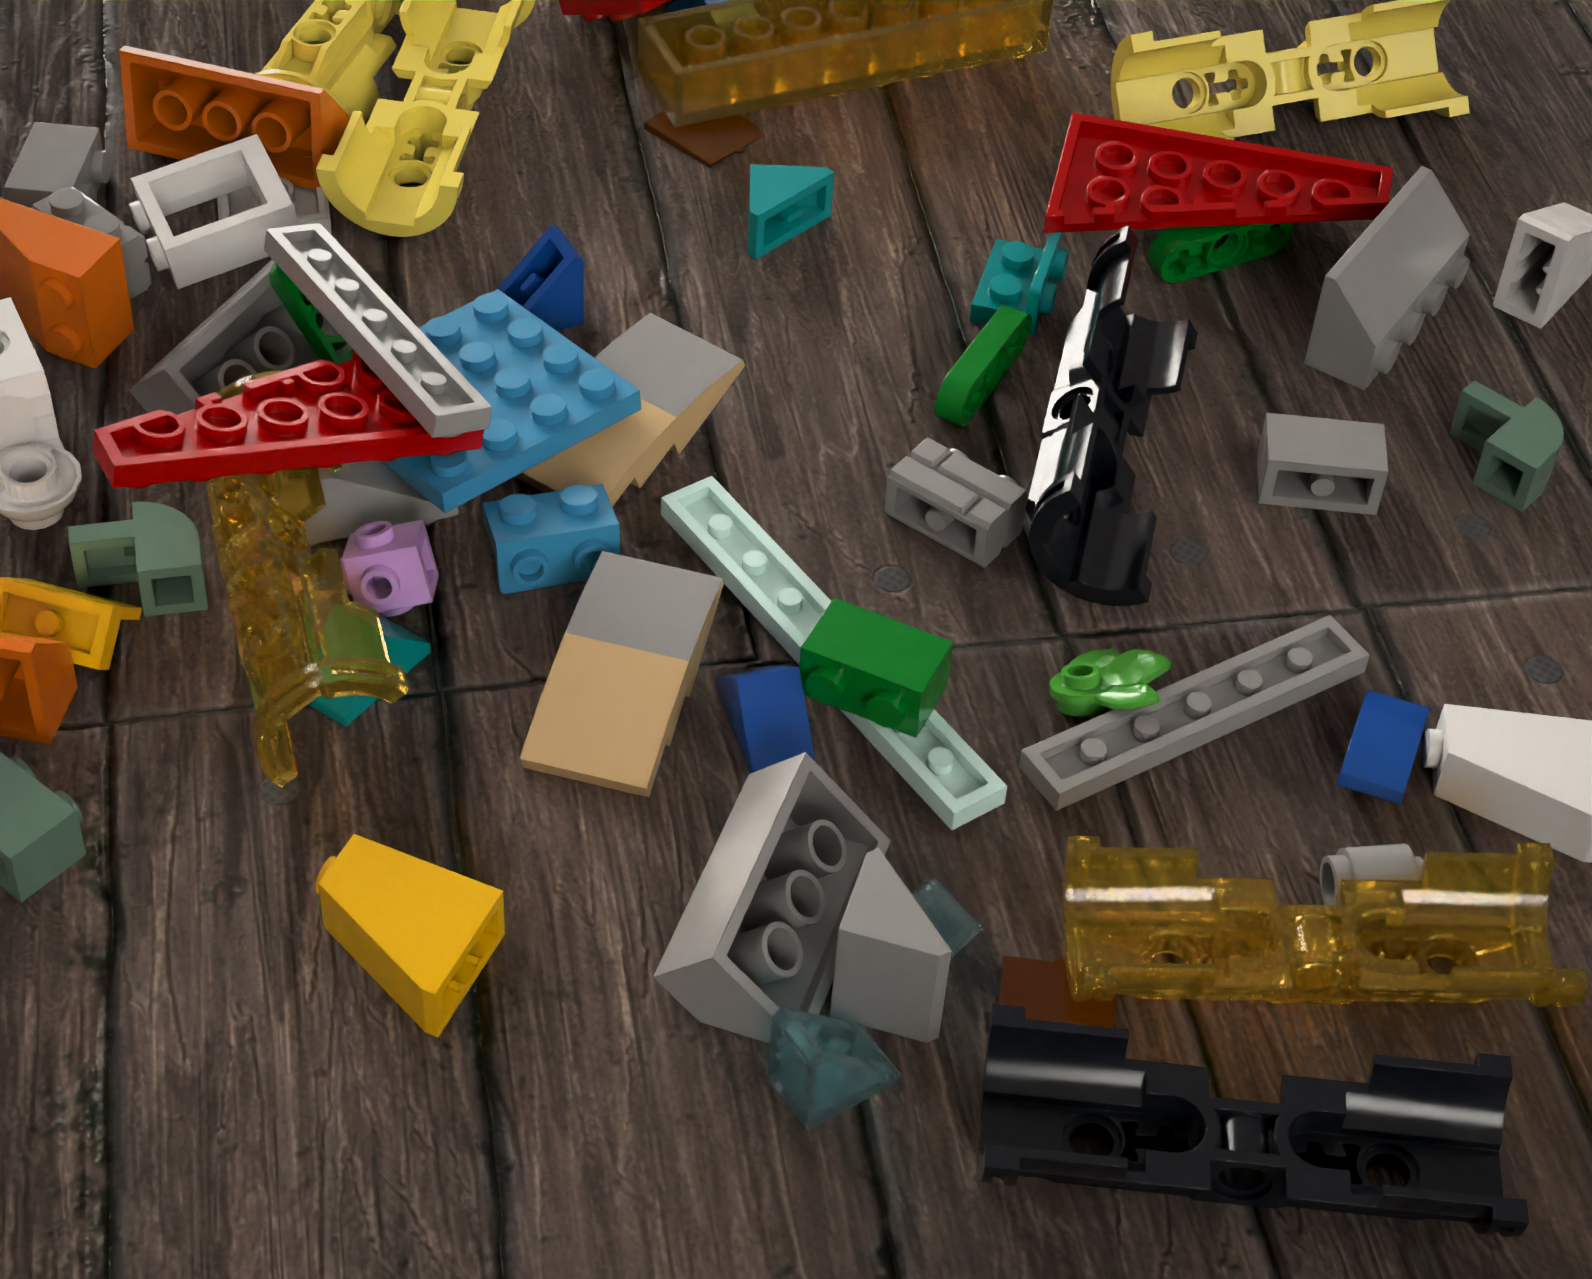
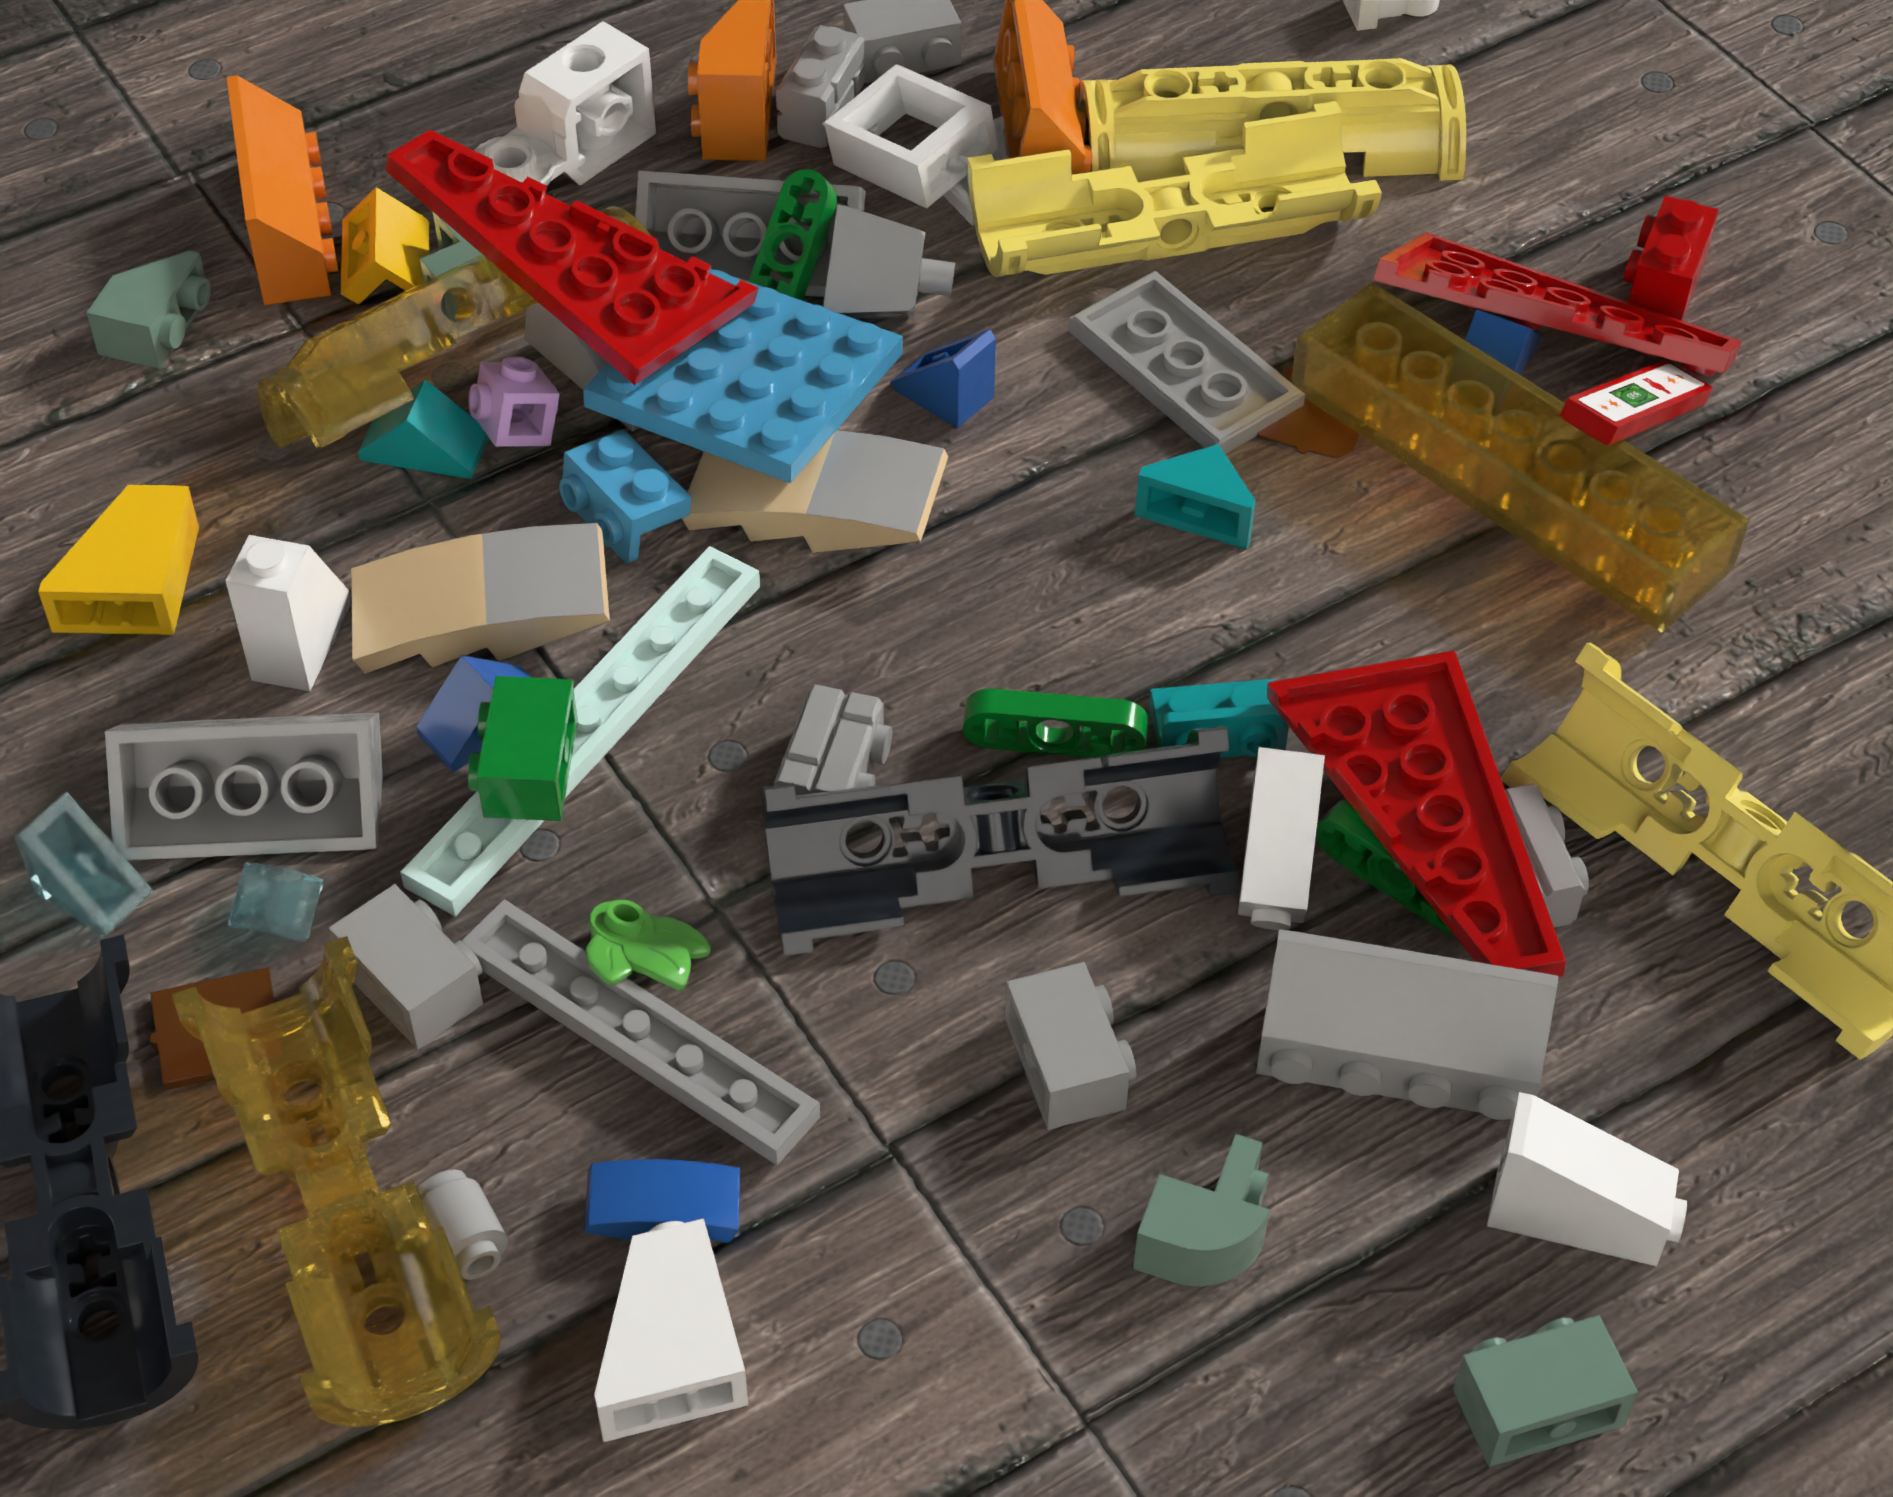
camera: 70 degrees right, 5 degrees up
light grey plate [264,223,492,438] -> none
light grey slope [830,848,952,1043] -> none
none -> white slope [226,535,352,691]
none -> light grey brick [329,884,483,1050]
none -> light grey torso [823,204,955,319]
none -> light grey tile [1069,271,1305,455]
none -> white slope [1238,747,1325,930]

